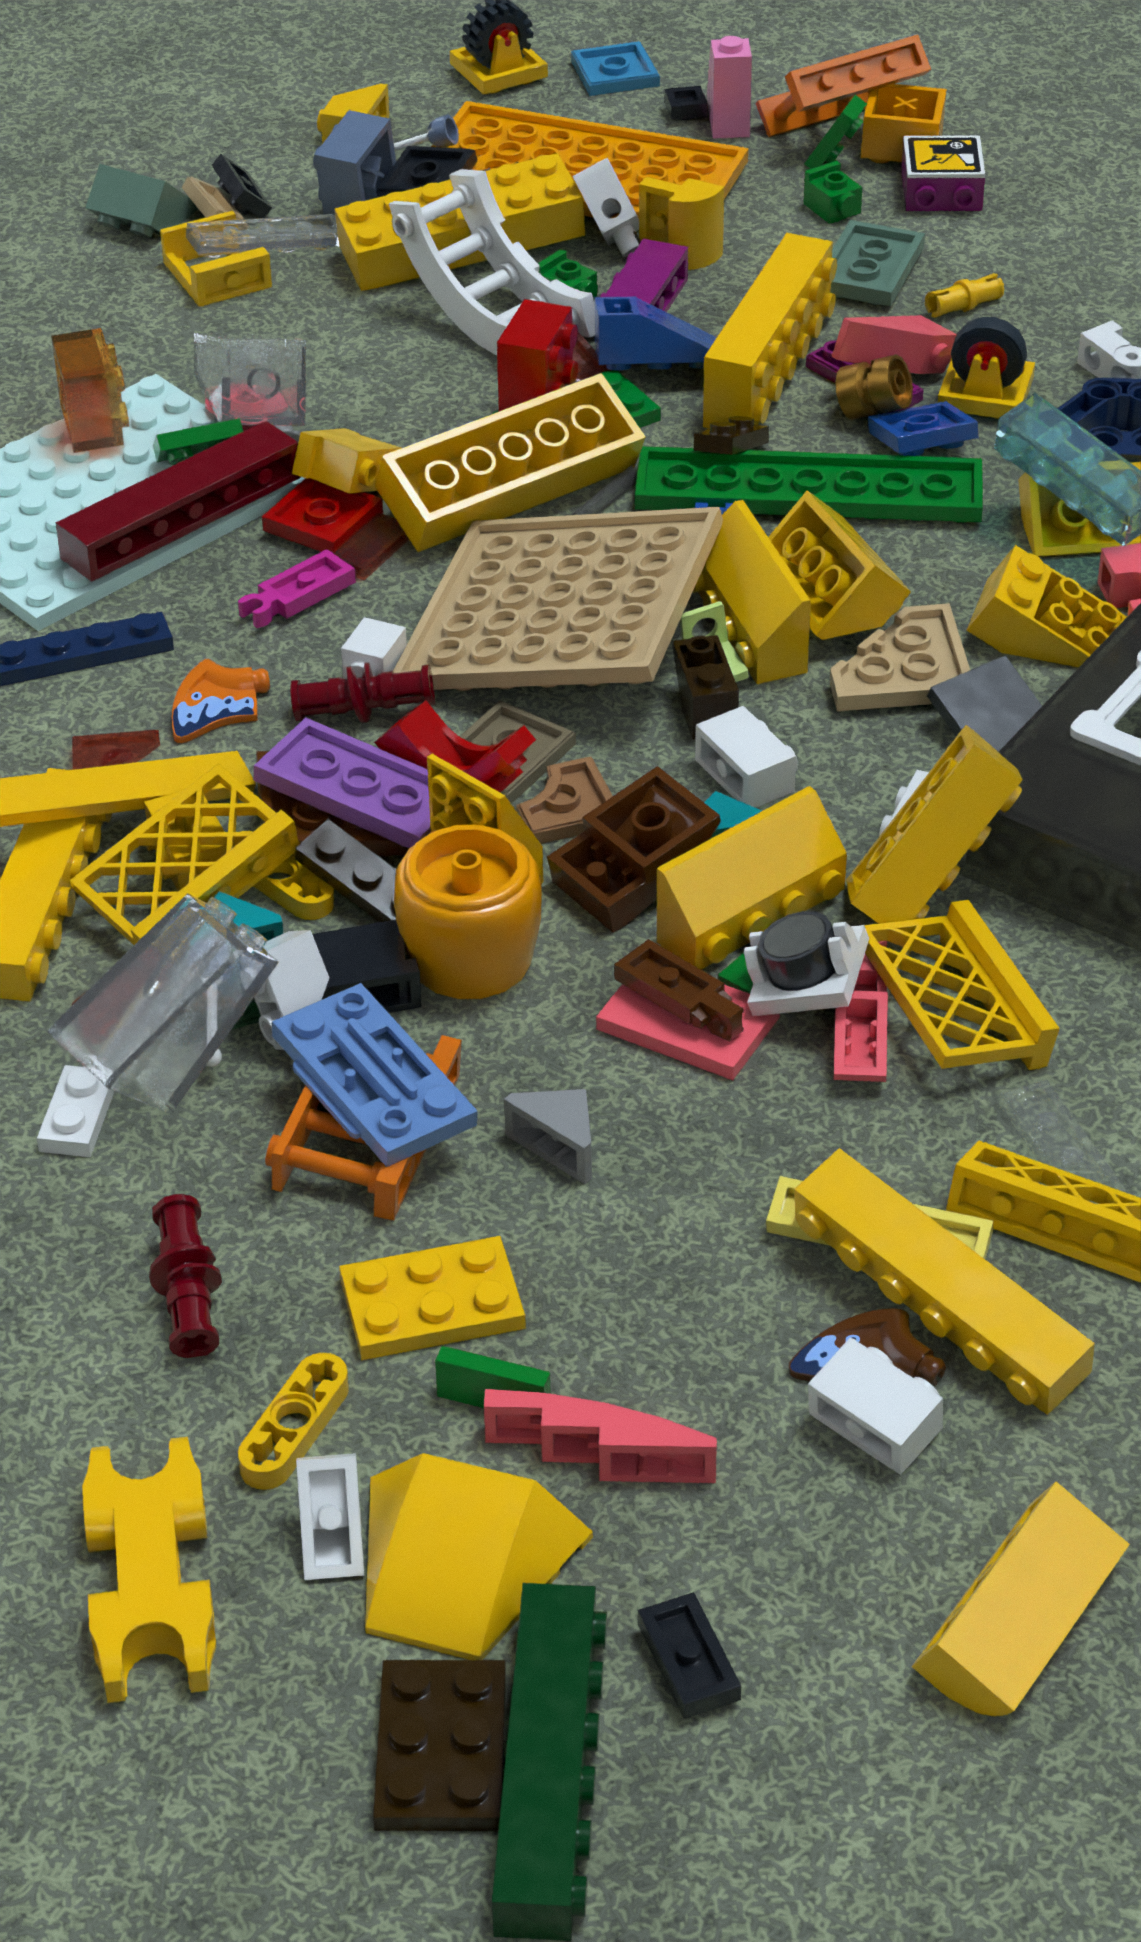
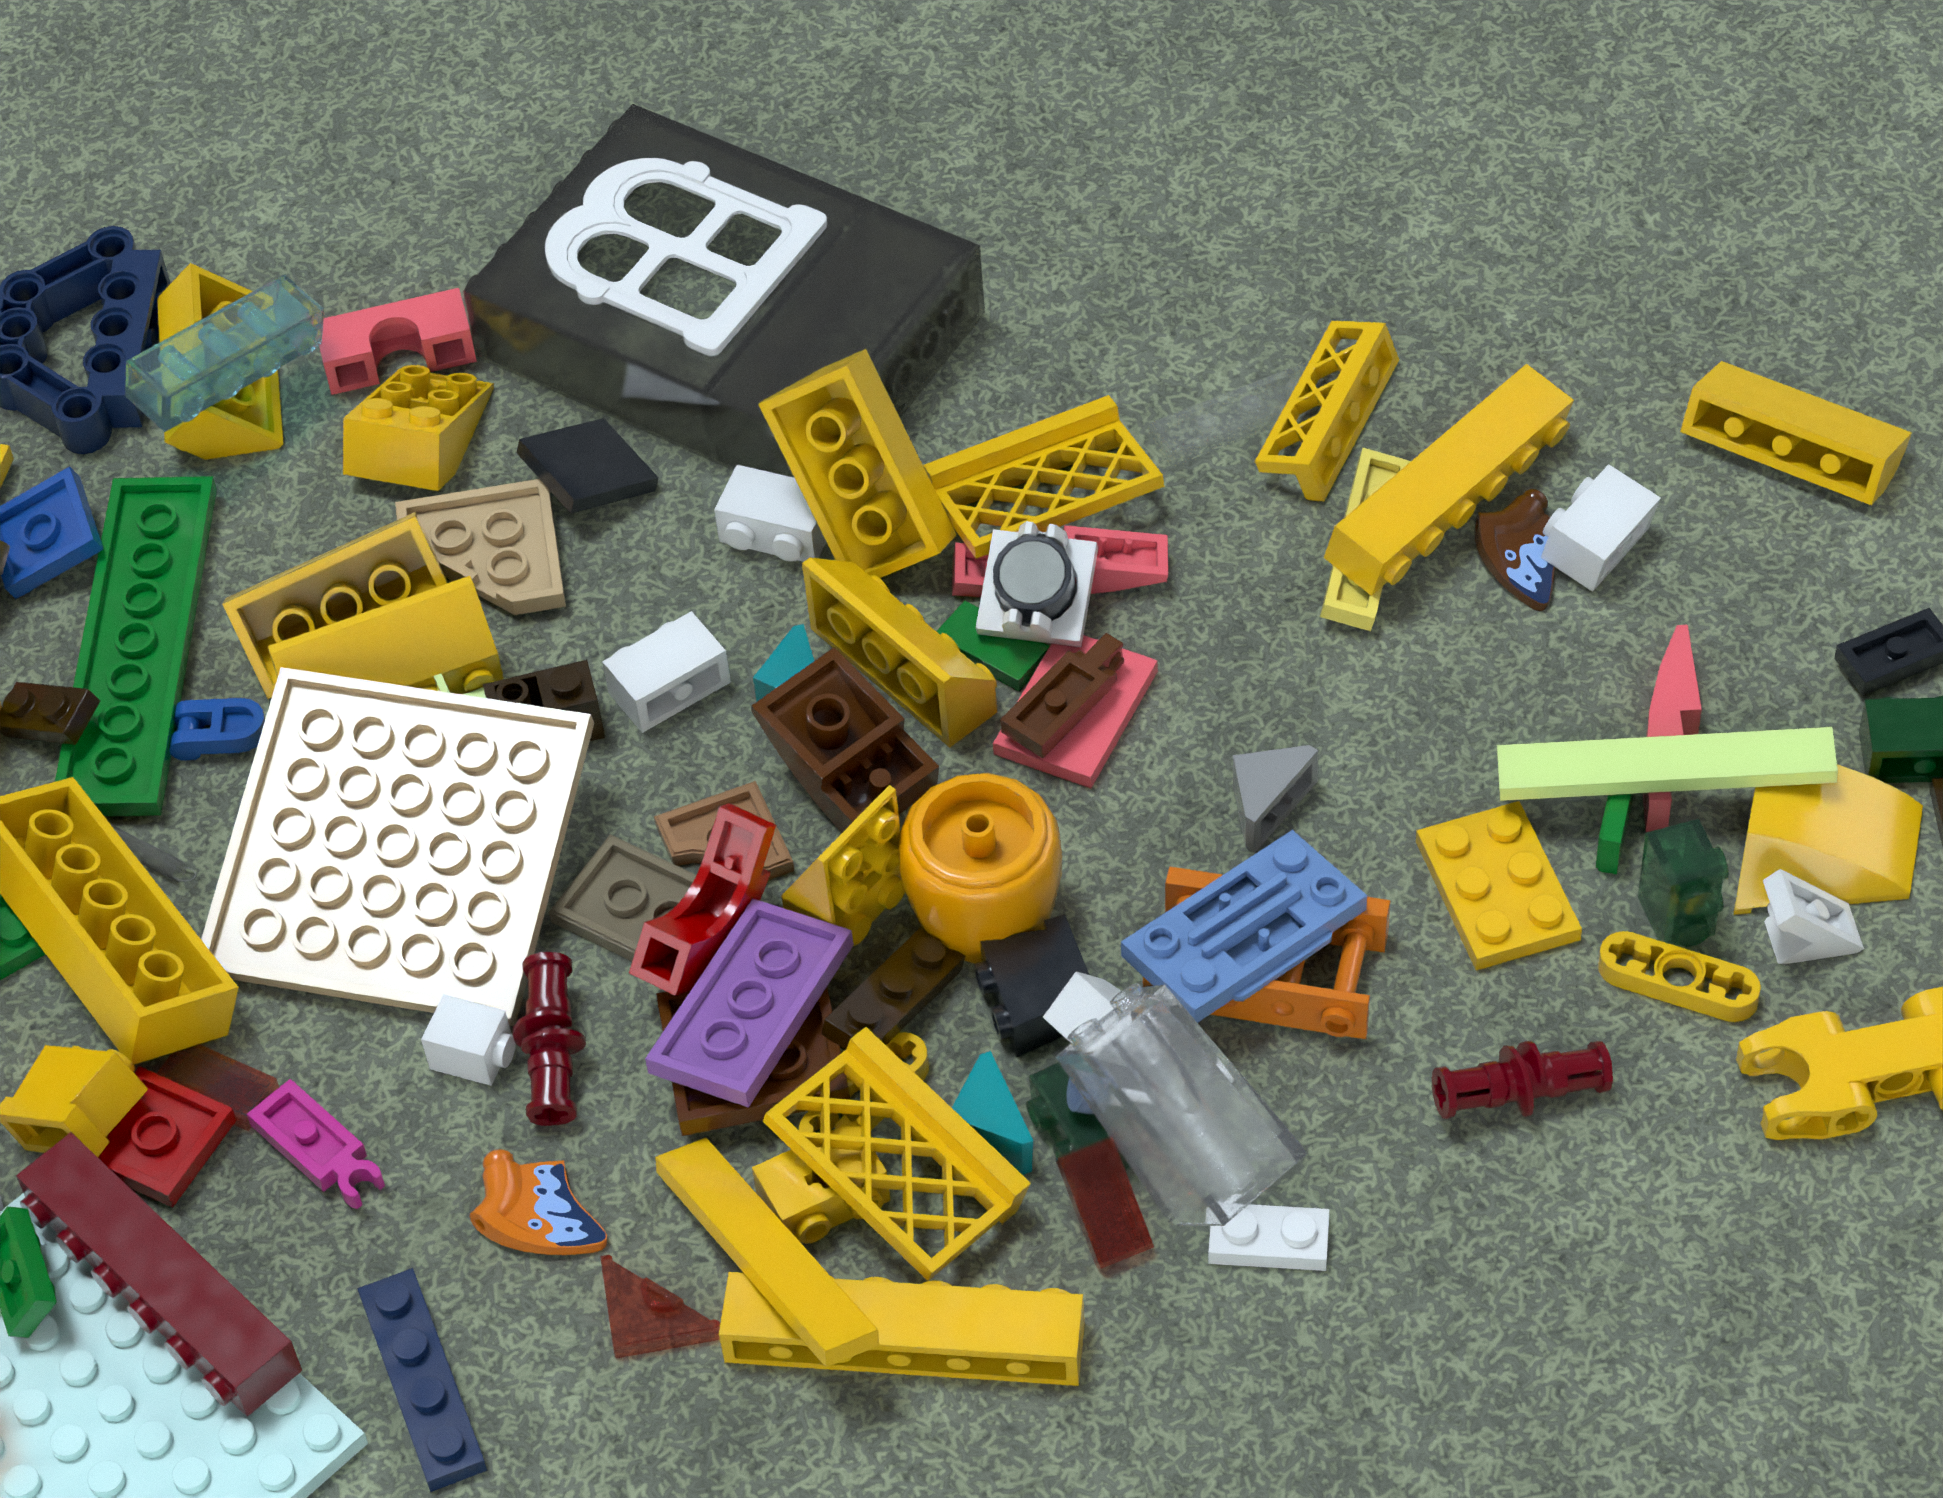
camera: 90 degrees left, 10 degrees up
none -> yellowish green tile [1497,727,1838,801]
none -> clear green brick [1638,819,1729,947]

